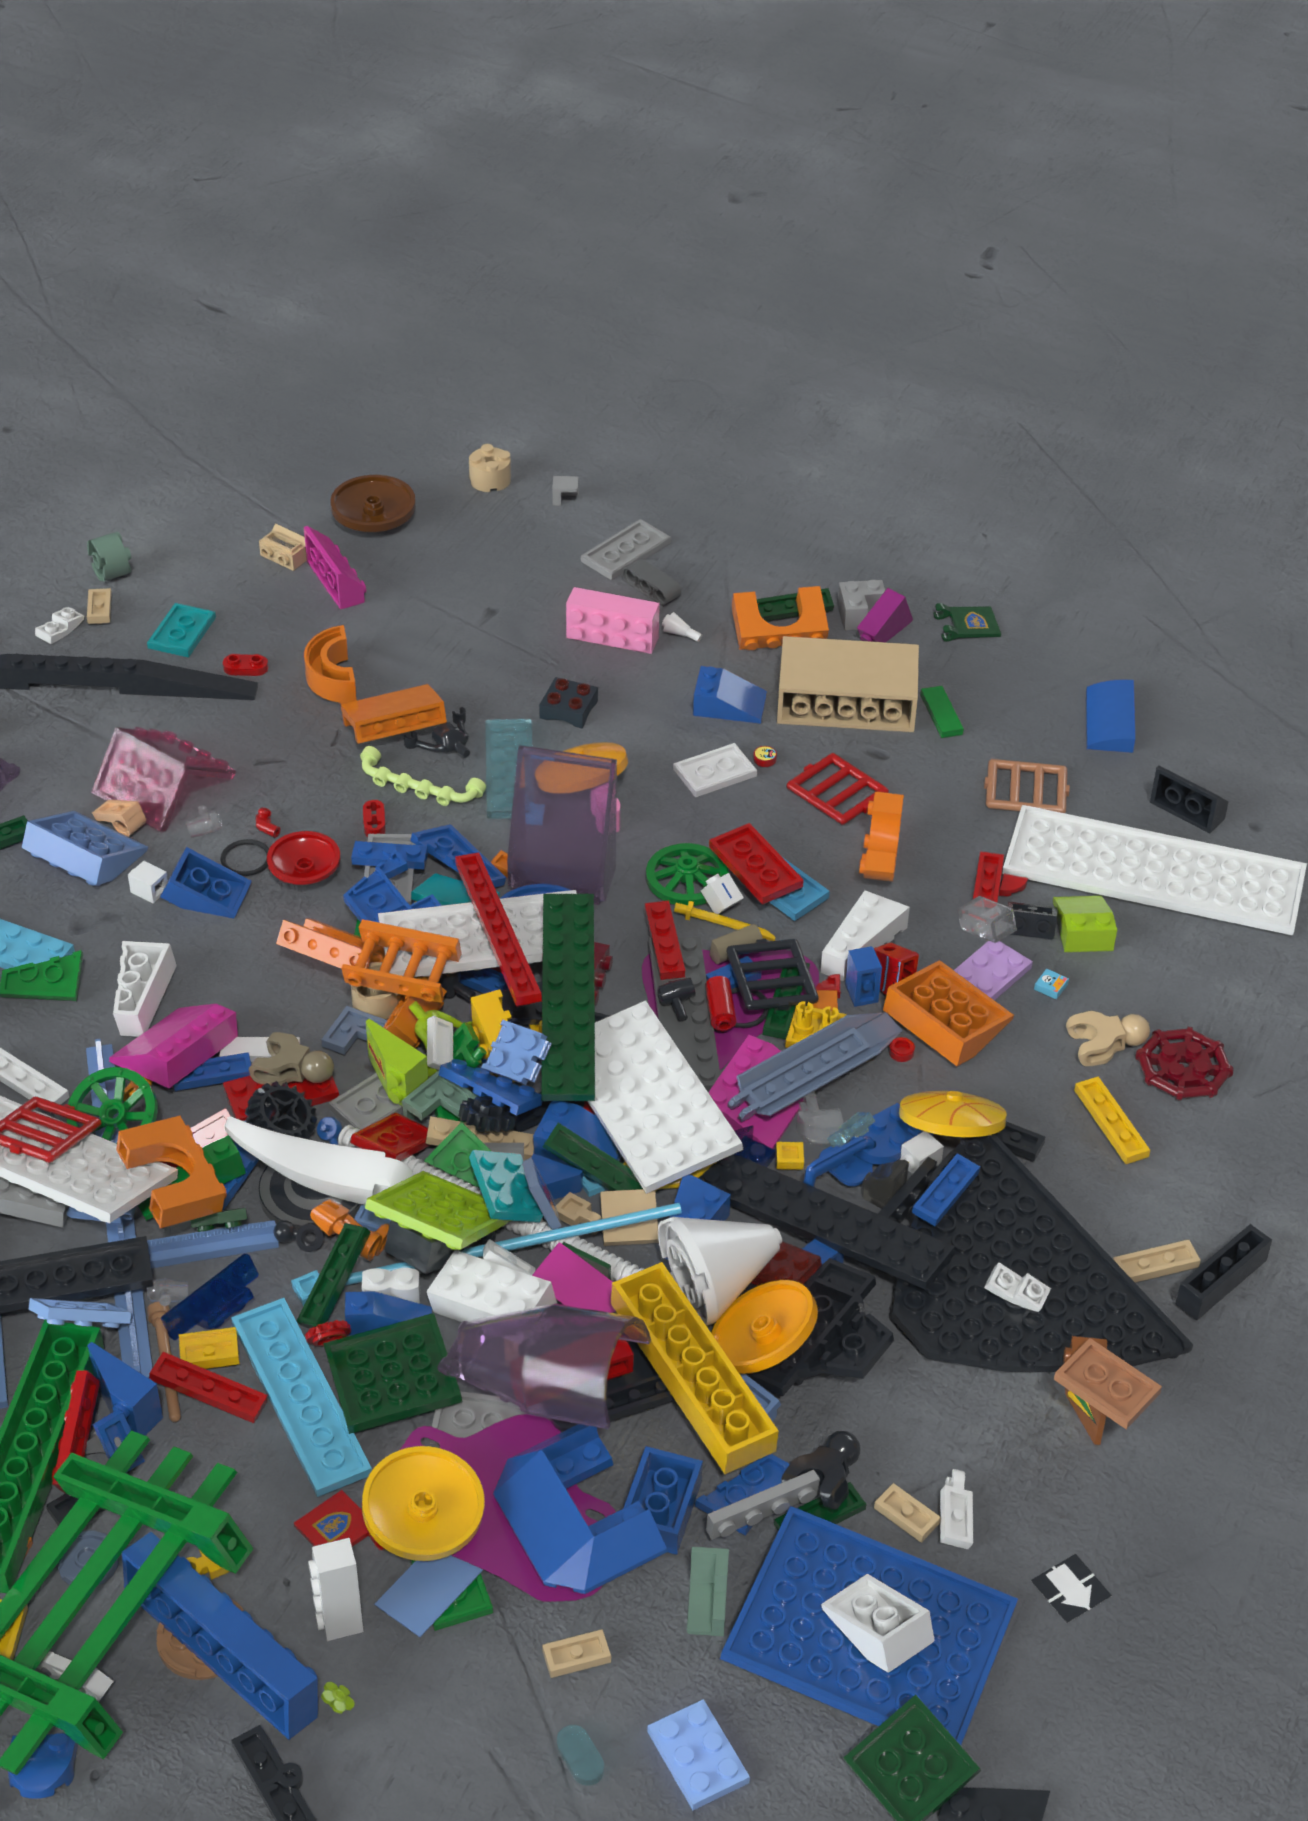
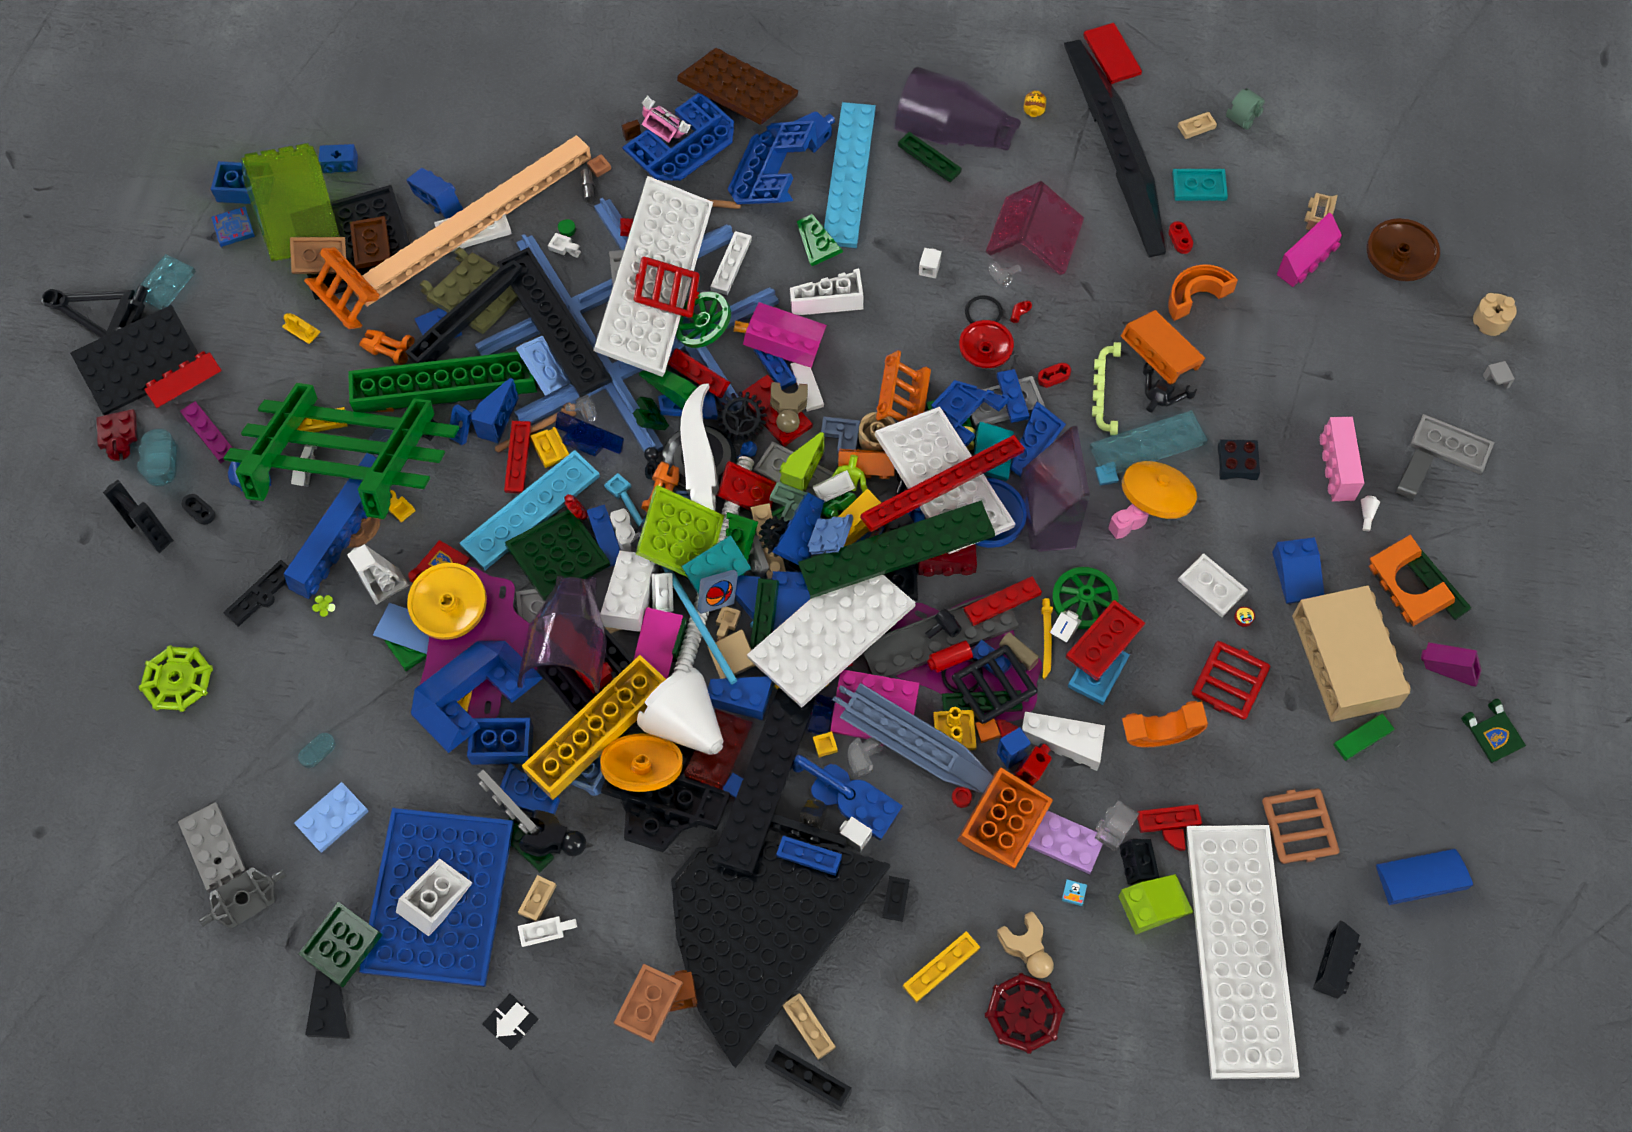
camera: 75 degrees right, 20 degrees up
medium blue slope [22,811,148,886] -> none
white slope [35,607,84,644] -> none
red plate [52,1371,100,1494] -> none
light nougat plate [92,800,146,837] -> none
orange arch [116,1116,227,1229] -> none
blue slope [160,847,252,919] -> none
dark green tile [296,1223,371,1328] -> none
orange fence [341,919,462,1003] -> none
tan plate [542,1629,611,1678] -> none
sand green panel [687,1547,729,1636] -> none
clear light blue plate [827,1112,875,1148] -> none
light grey brick [838,580,885,630] -> none
yellow dish [899,1091,1007,1137] -> none
white slope [984,1263,1051,1312] -> none

